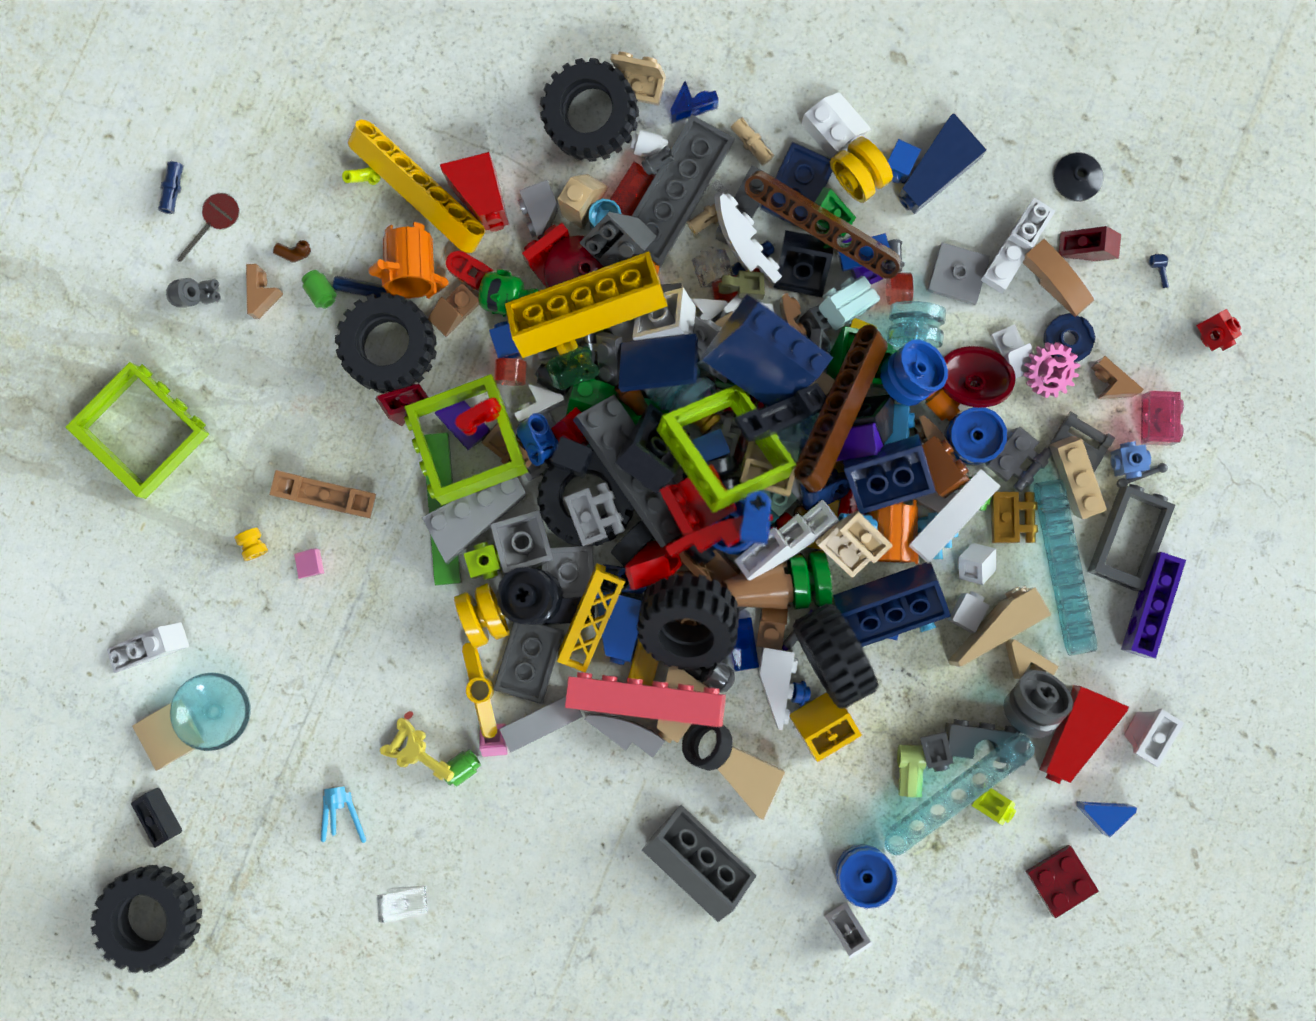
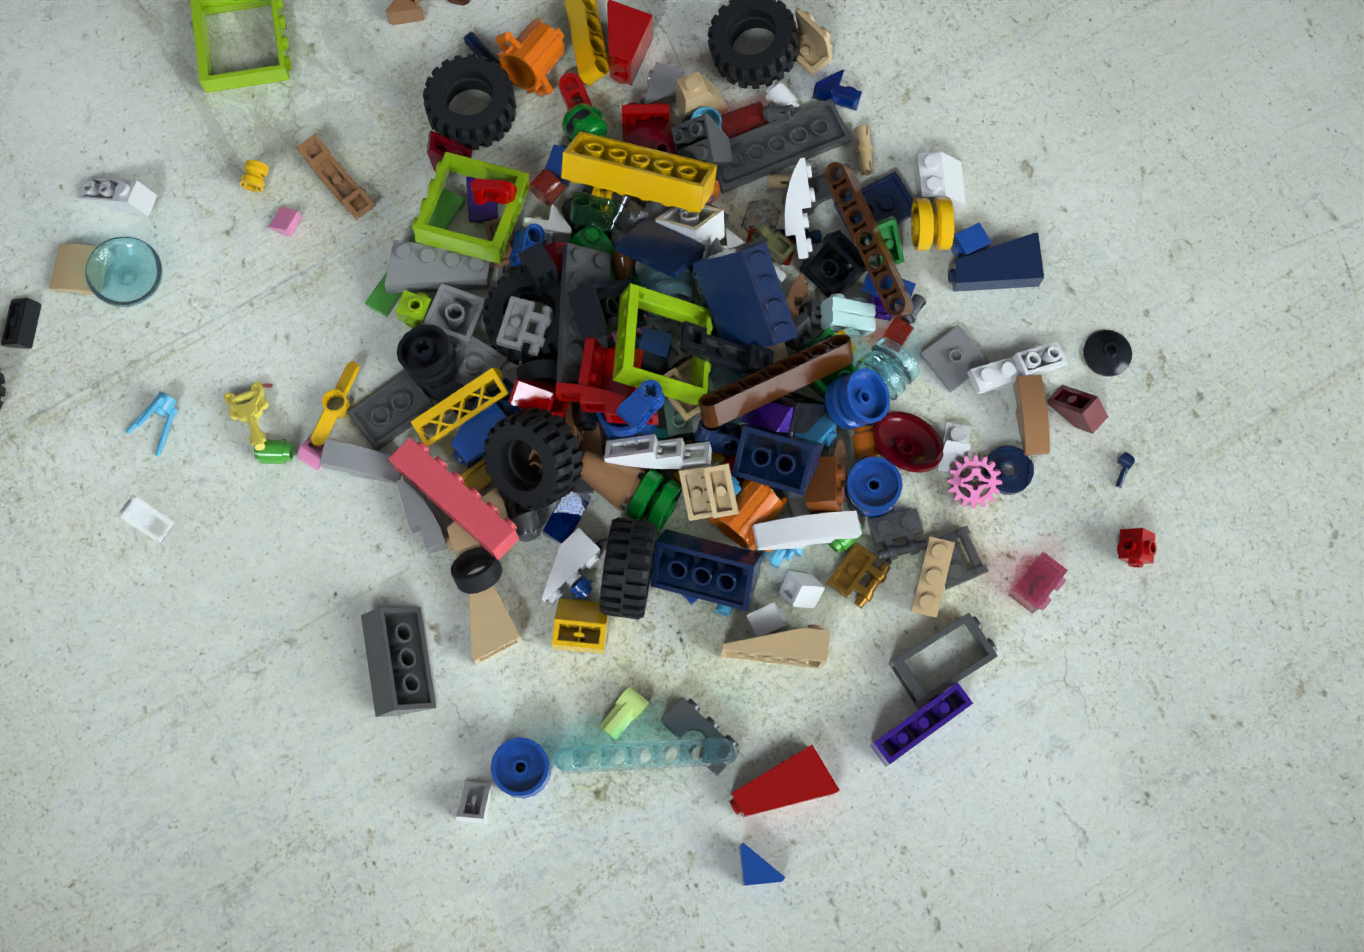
camera: 30 degrees right, 10 degrees down
bright green brick [301,270,337,308] -> none
medium nougat slope [428,283,479,337] -> none
yellow wheel [454,583,510,649] -> none
pearl gold wheel [692,414,721,435] -> none
medium nougat slope [756,608,788,650] -> none
dark grey bracket [920,732,954,772] -> none
neon yellow bracket [972,784,1016,826] -> none
dark grey wheel [1003,670,1073,738] -> none
tan slope [1005,639,1059,679] -> none
dark red plate [1025,845,1099,919] -> none
clear light blue beam [1034,479,1097,656] -> none
medium nougat slope [1091,356,1144,399] -> none
medium blue brick [1110,441,1151,479] -> none
dark grey hinge [1117,463,1168,488] -> none
white slope [1124,709,1184,767] -> none

